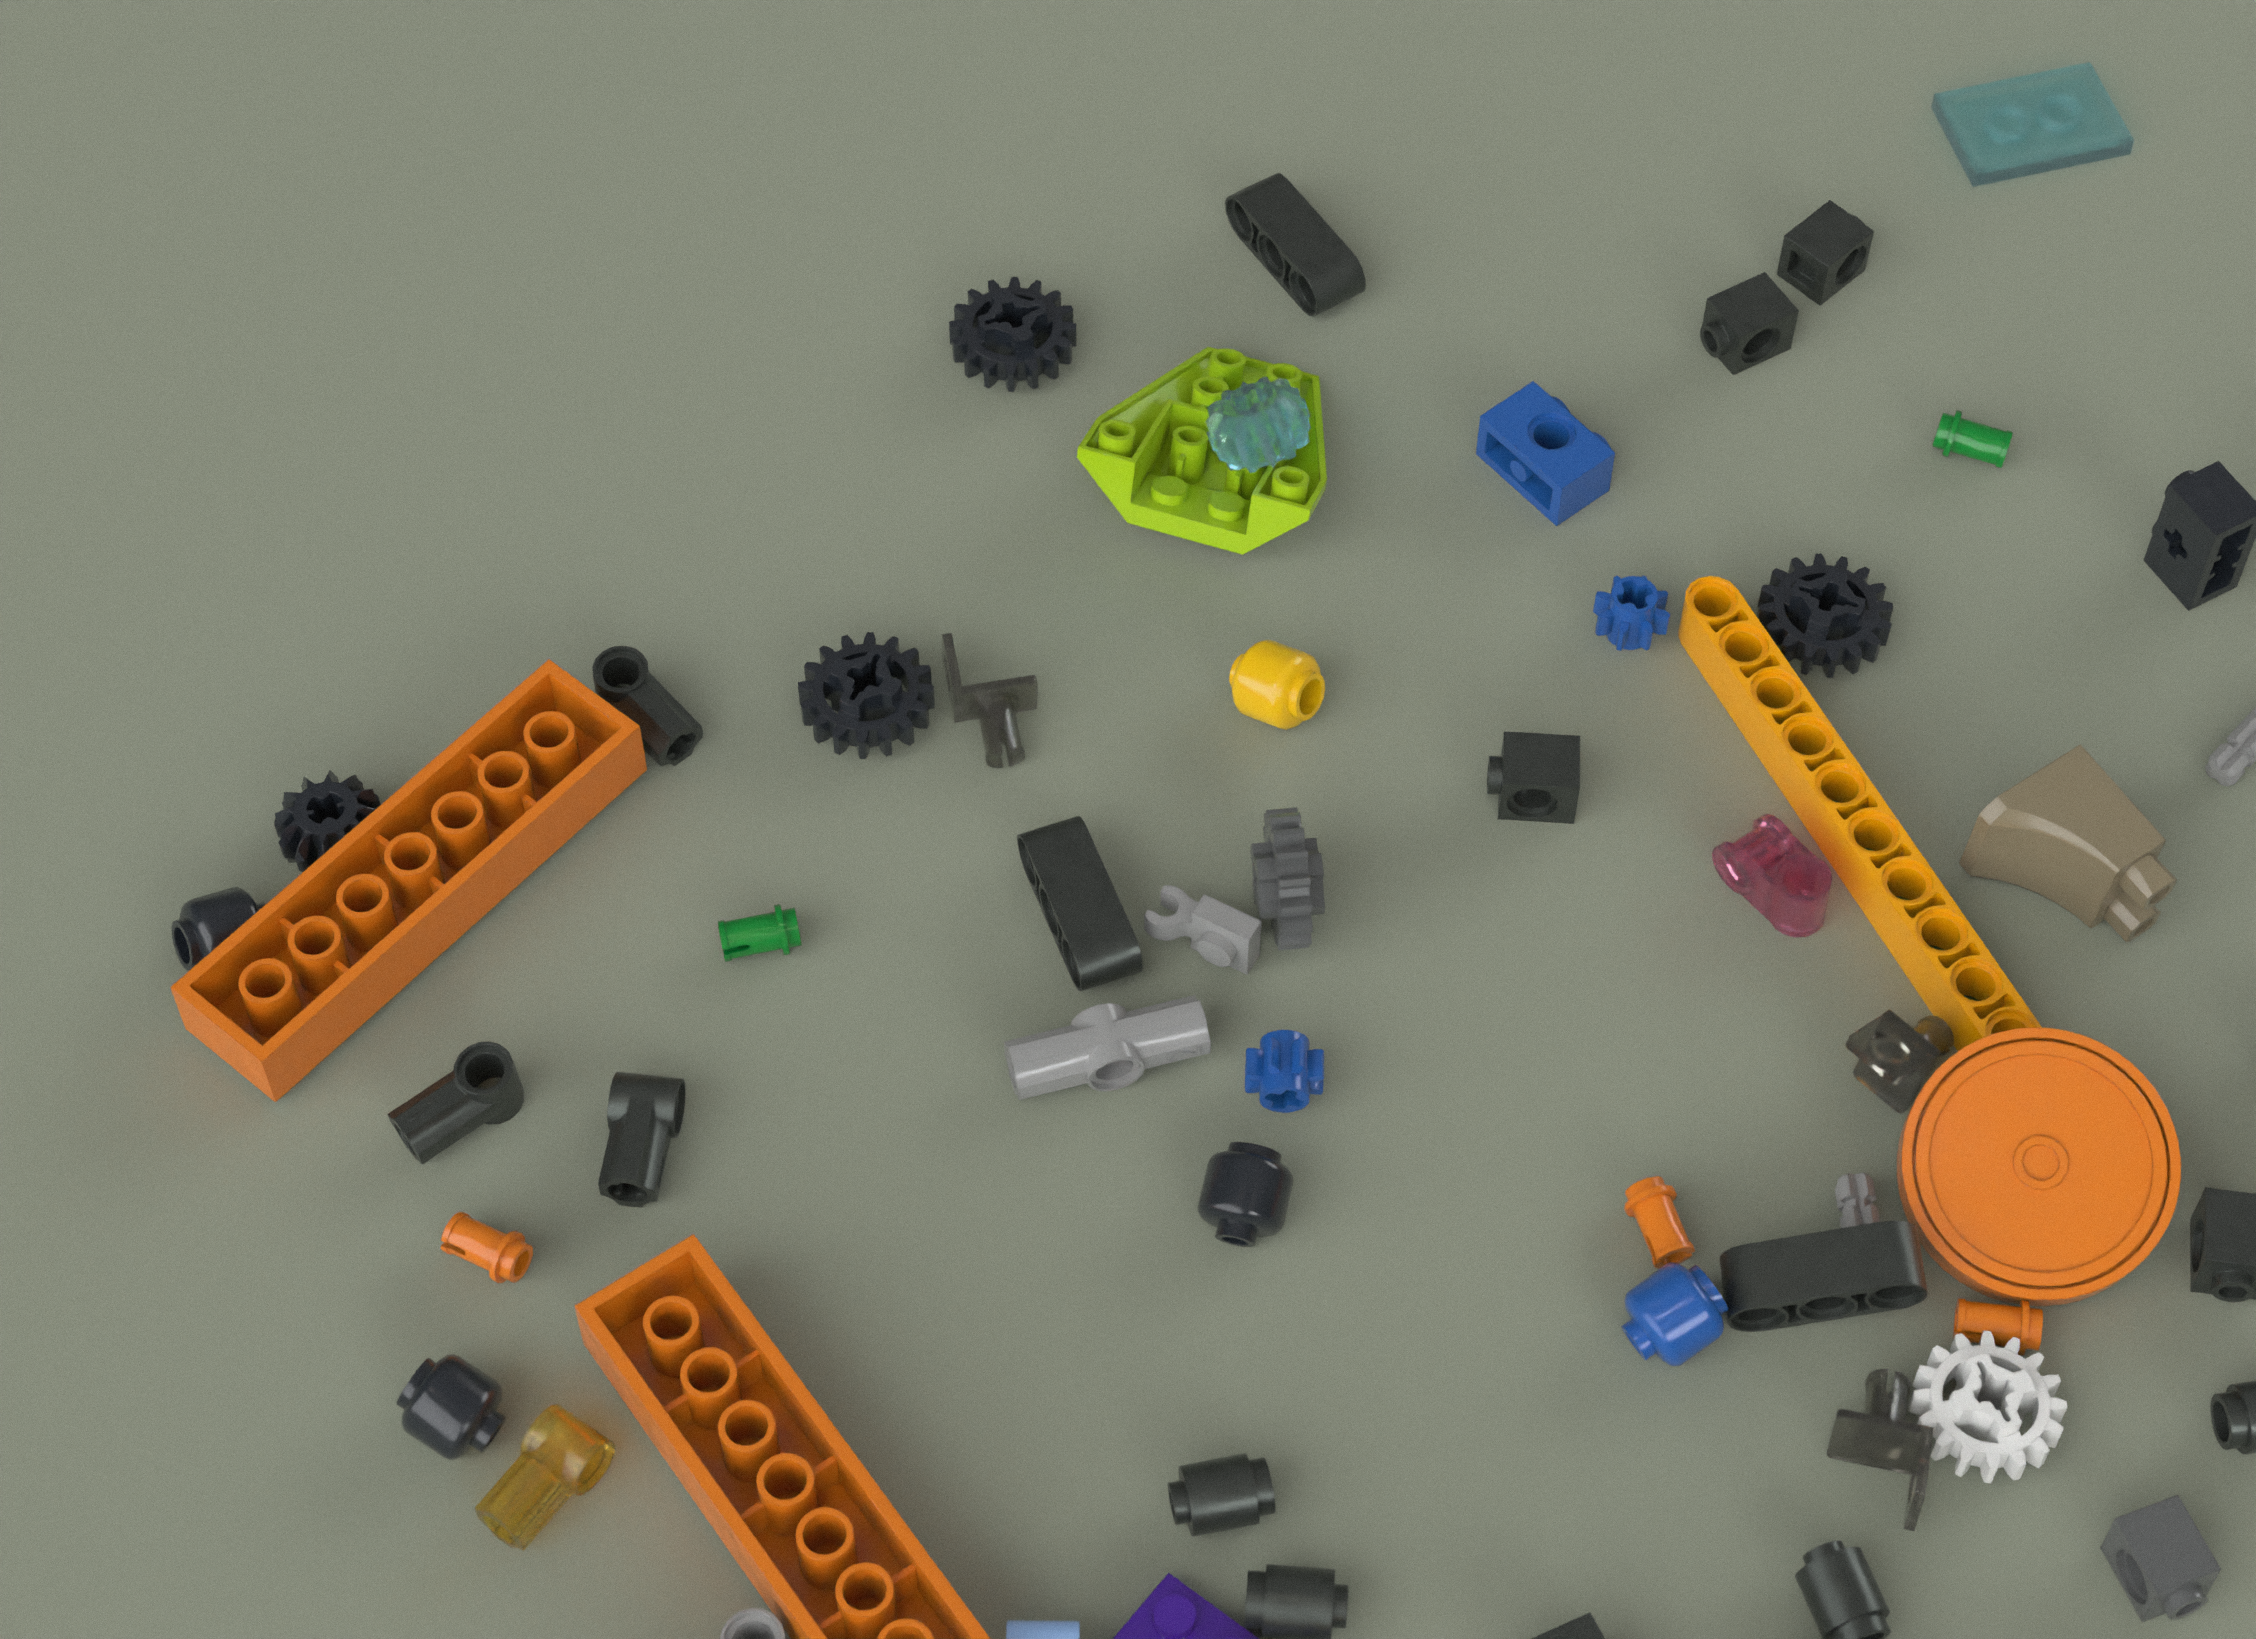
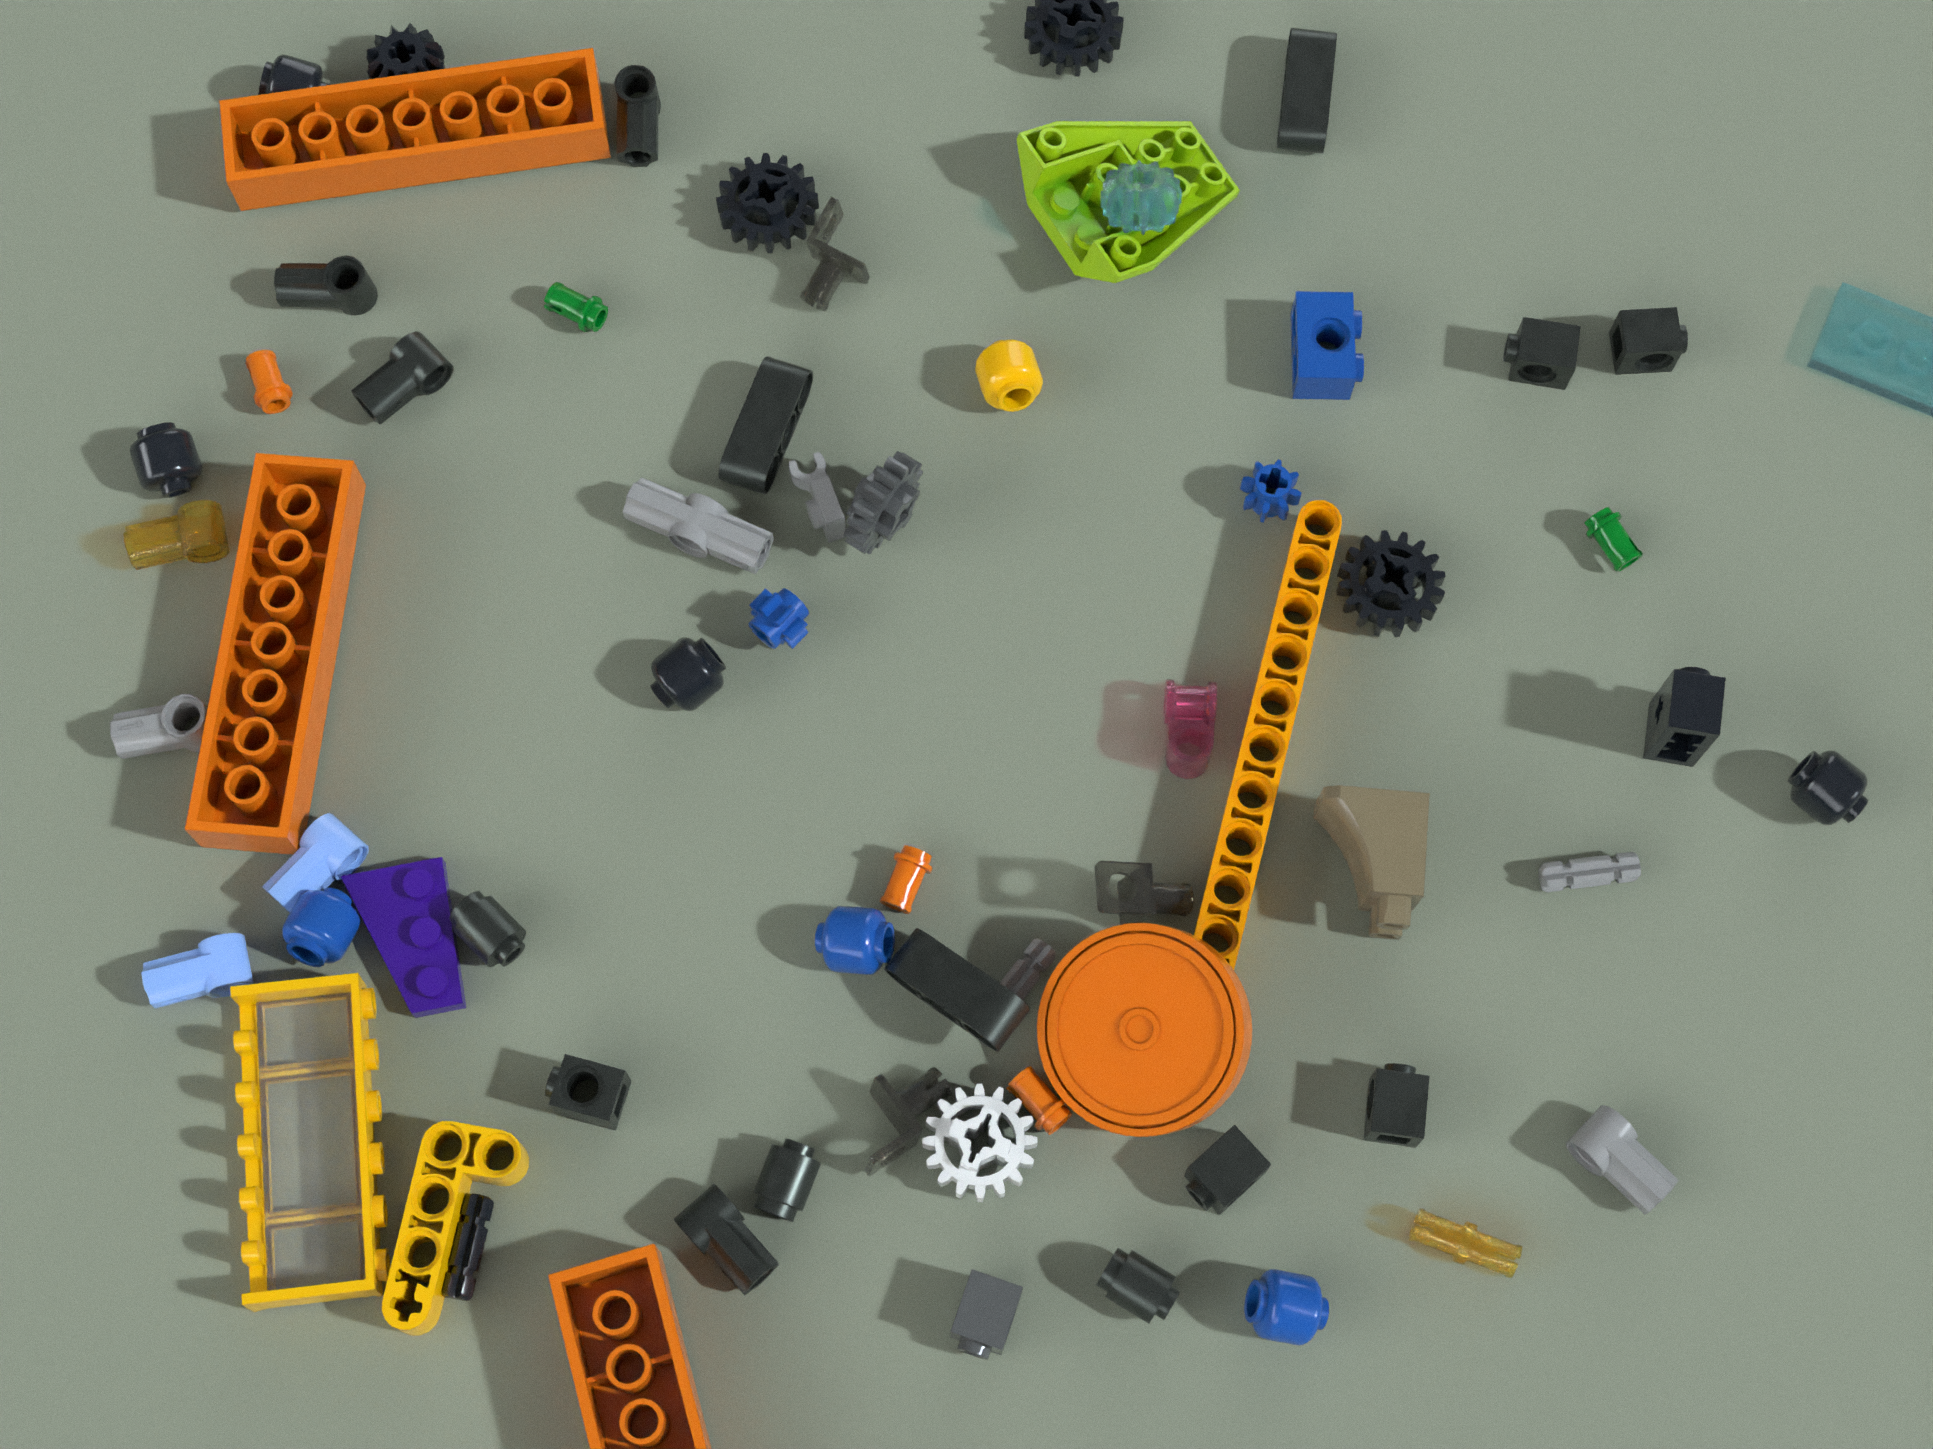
camera: 40 degrees right, 15 degrees up
pearl dark grey brick [1167,1453,1276,1537] -> none
pearl dark grey brick [1487,731,1580,824] -> none

